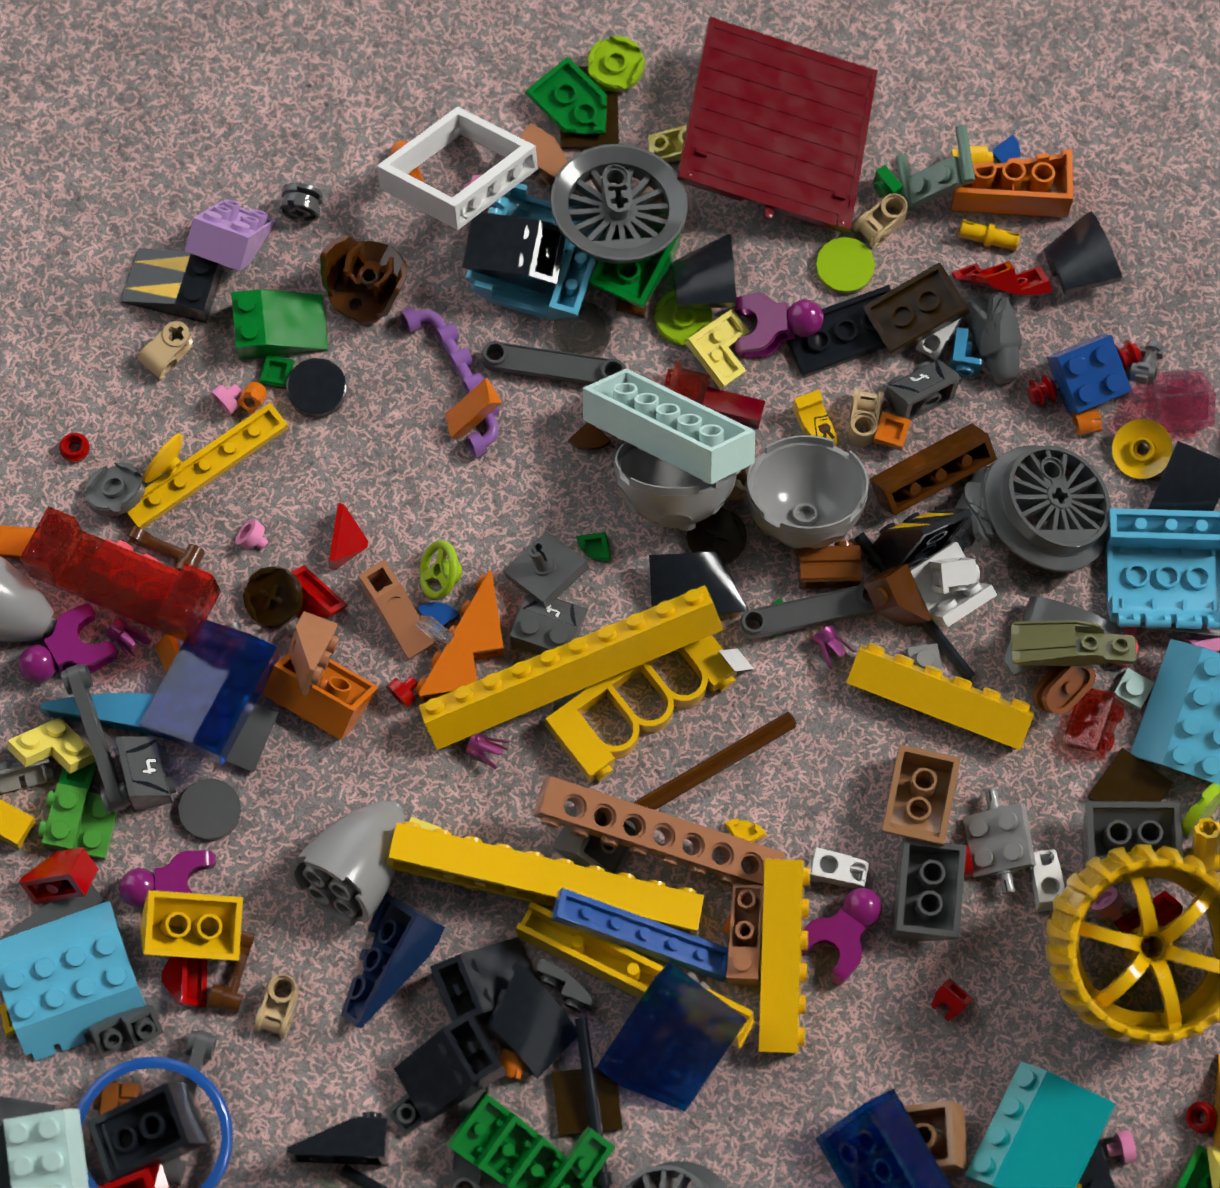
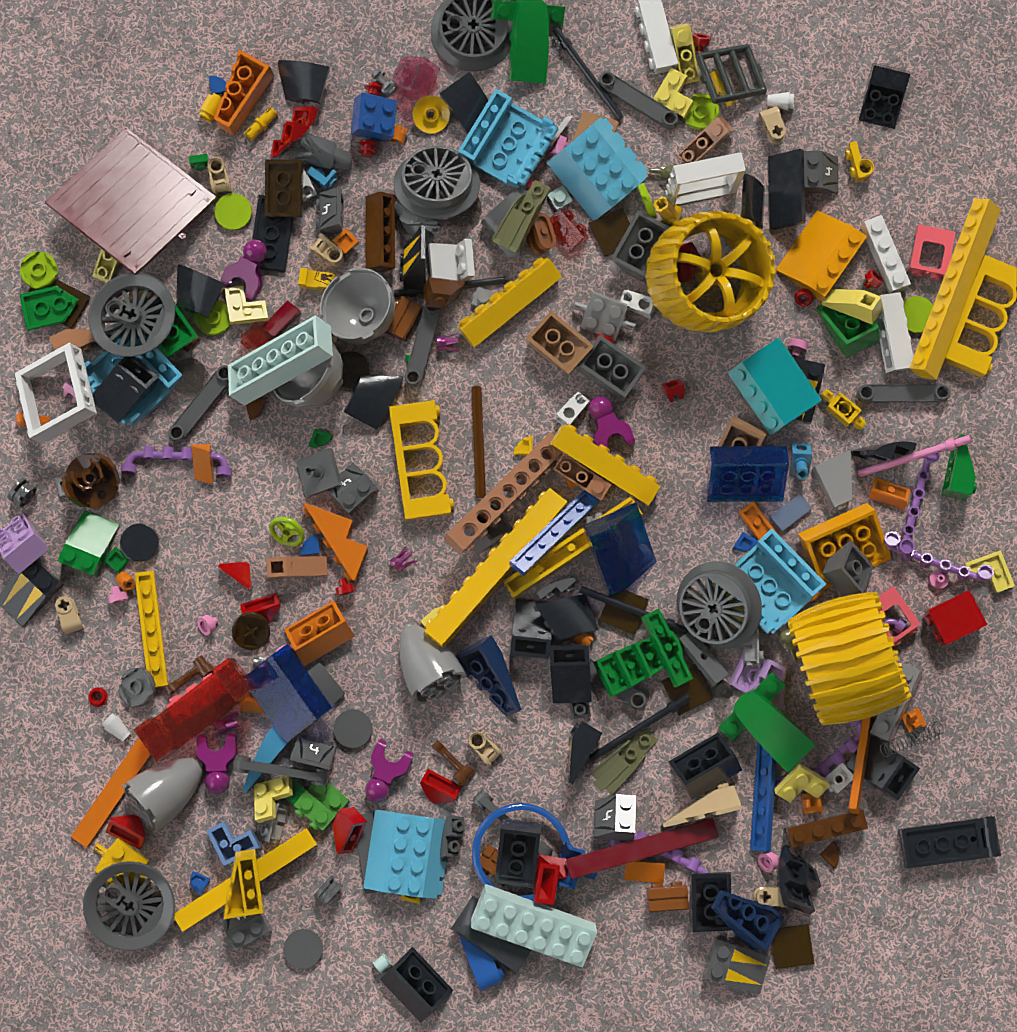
camera: 60 degrees left, 10 degrees up
yellow slope [140,890,243,961] -> none
yellow dish [142,433,184,483] -> none
nougat slope [288,611,340,695] -> none
clear tile [415,615,454,644] -> none
yellow brick [419,585,724,750] -> none
white sticker [719,649,754,671] -> none
sand green plate [896,125,975,211] -> none
white brick [929,557,980,594] -> none
none -> white cone [102,713,131,742]

